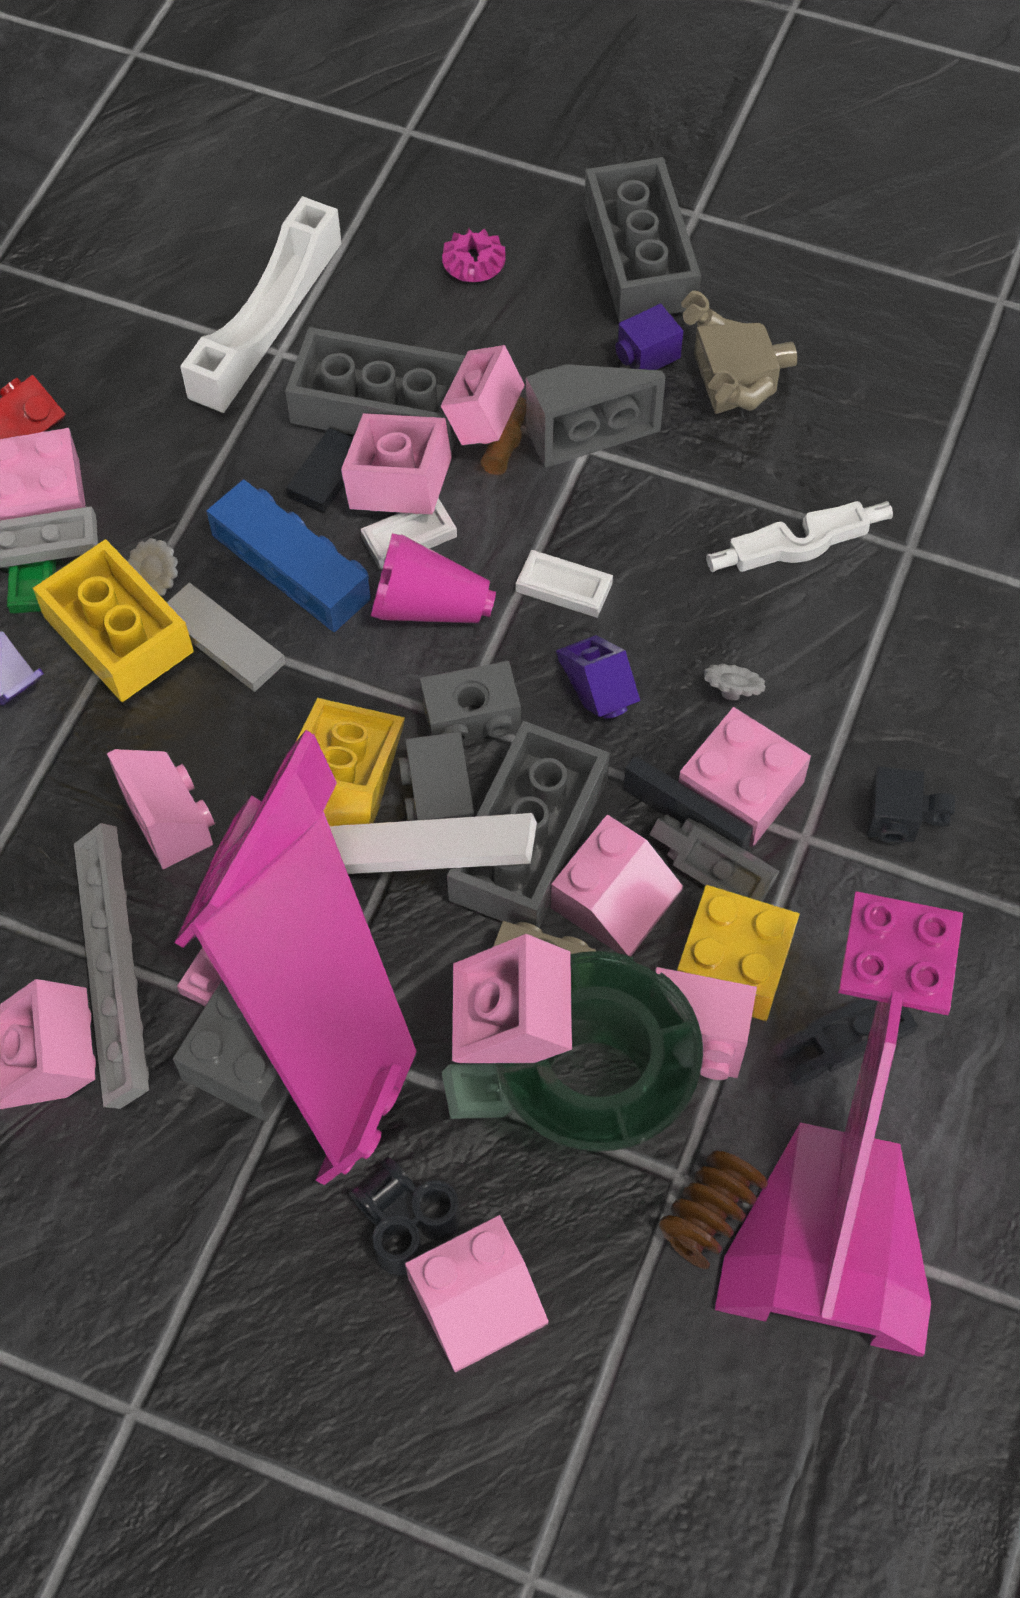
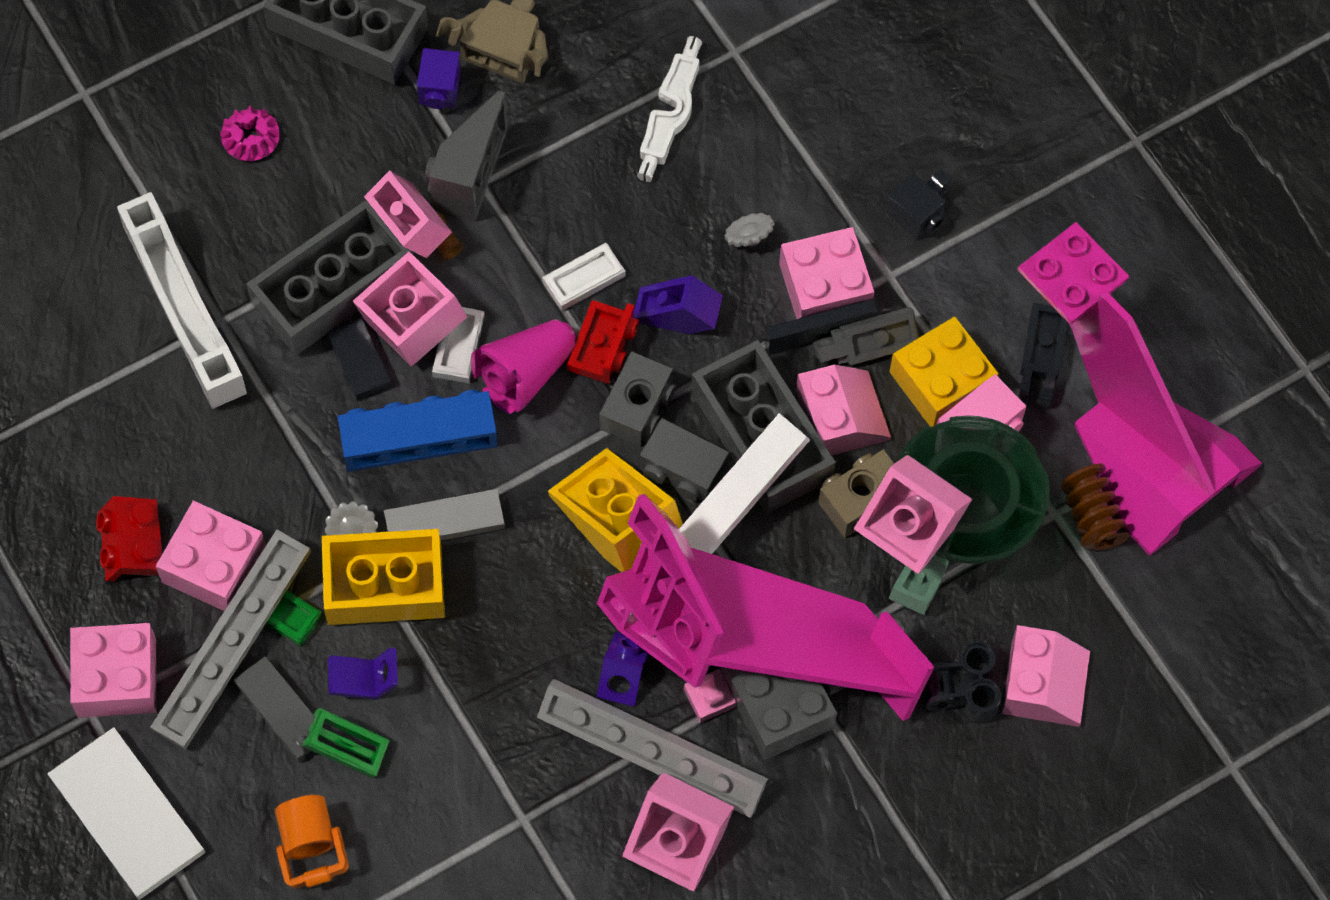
camera: 55 degrees left, 5 degrees up
bright pink slope [107,749,215,869] -> none
none -> red bracket [567,300,639,384]
none -> dark purple bracket [597,632,649,706]

